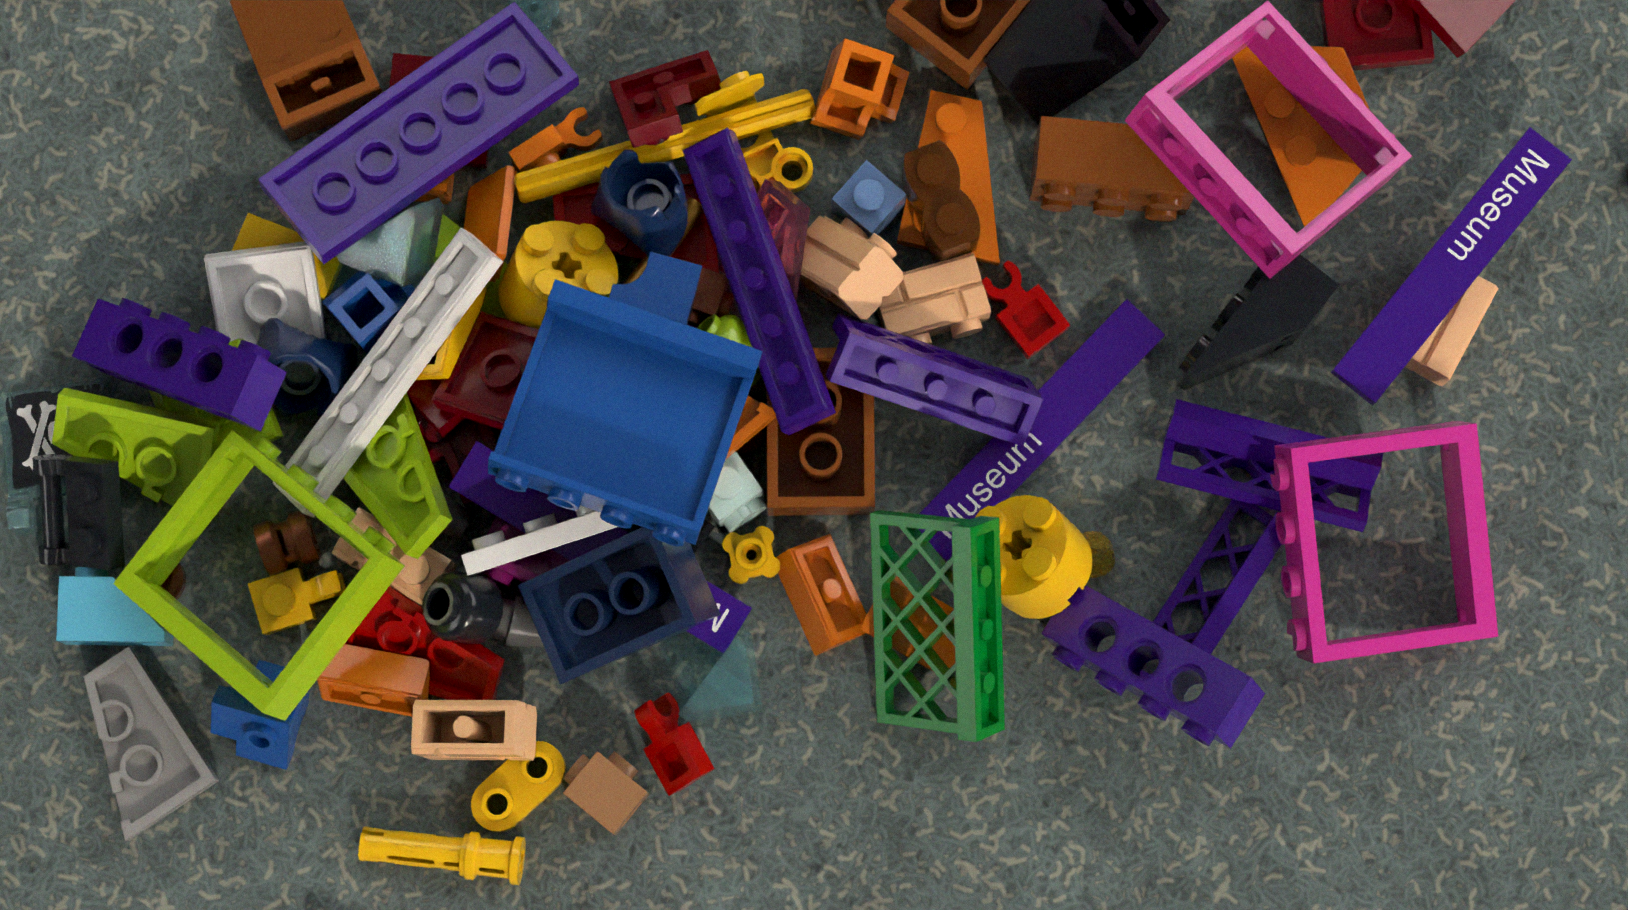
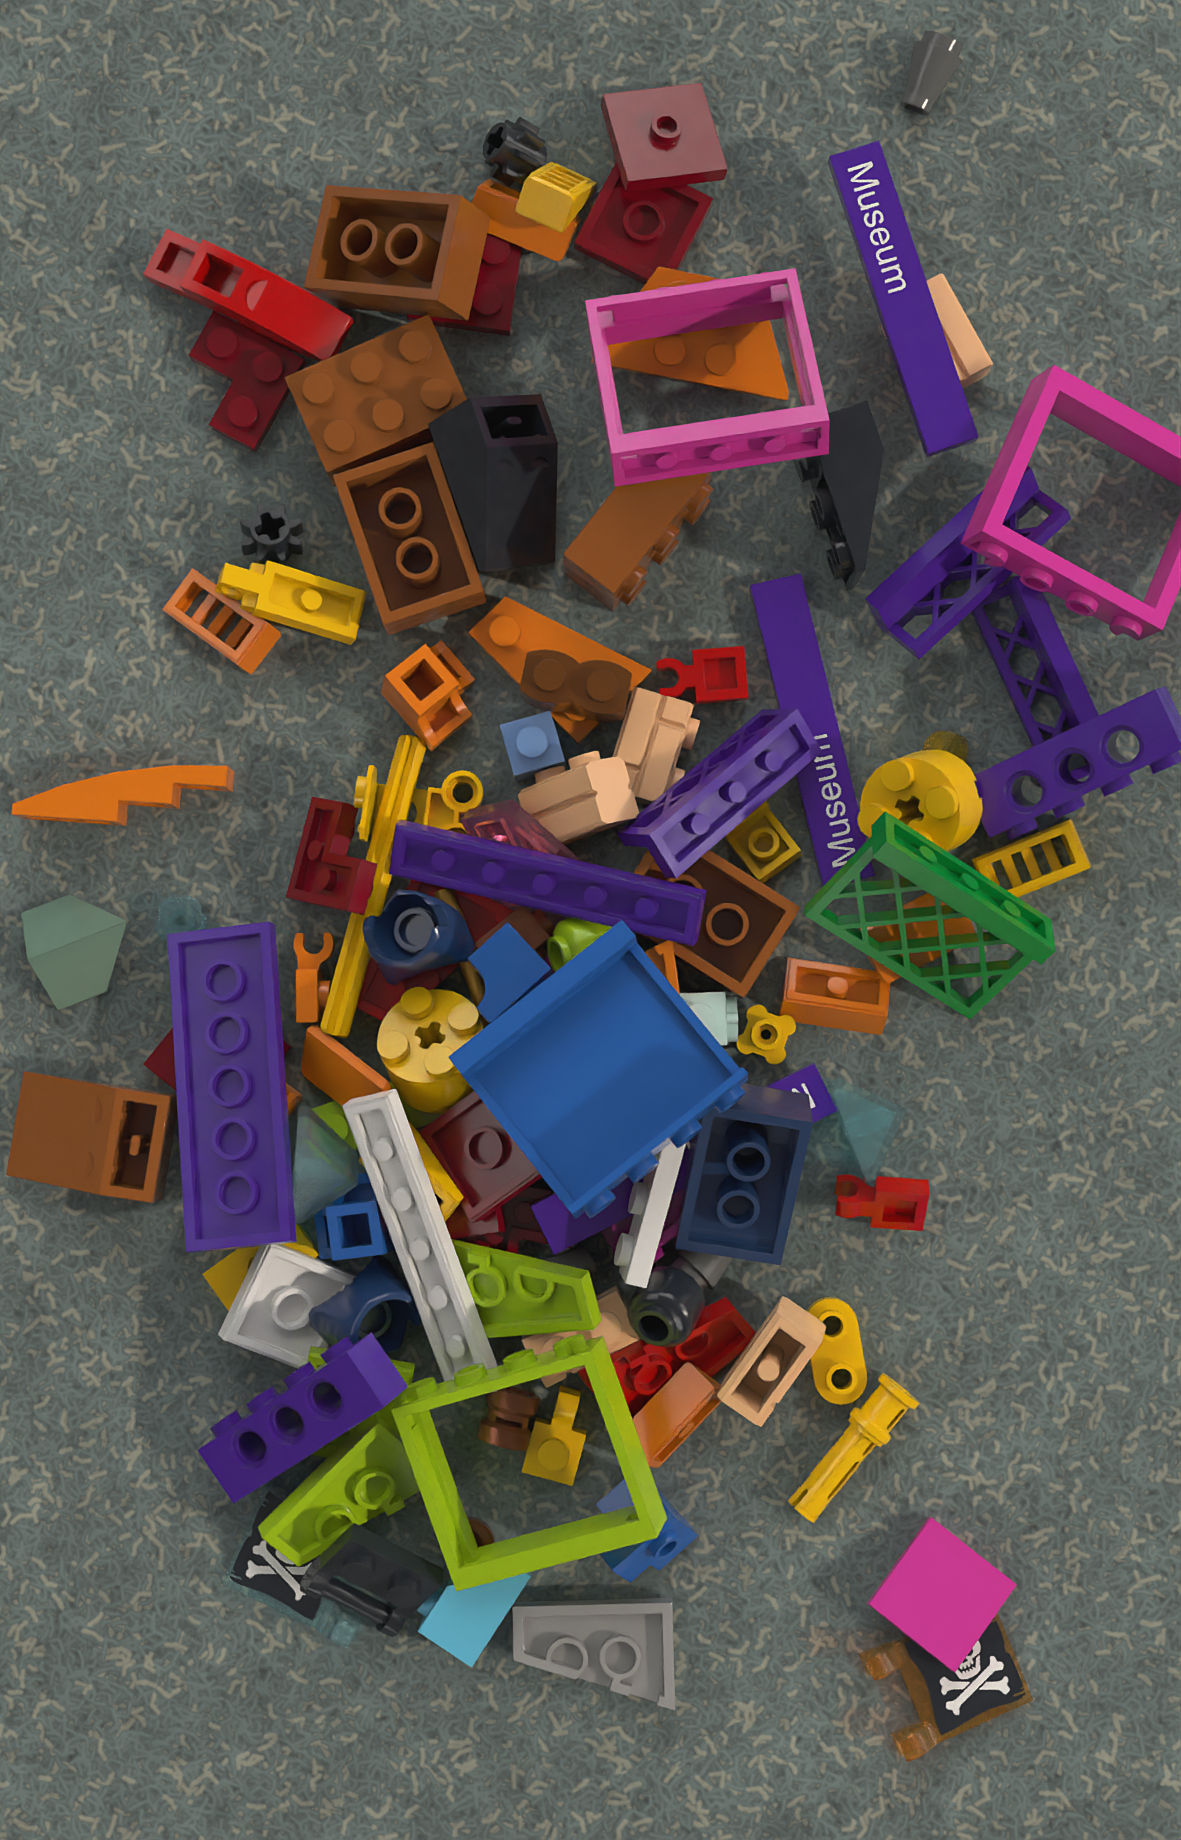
camera: 55 degrees left, 5 degrees up
medium nougat brick [563,751,650,836] -> none
none -> yellow slope [725,801,802,883]
none -> yellow slope [972,818,1091,897]

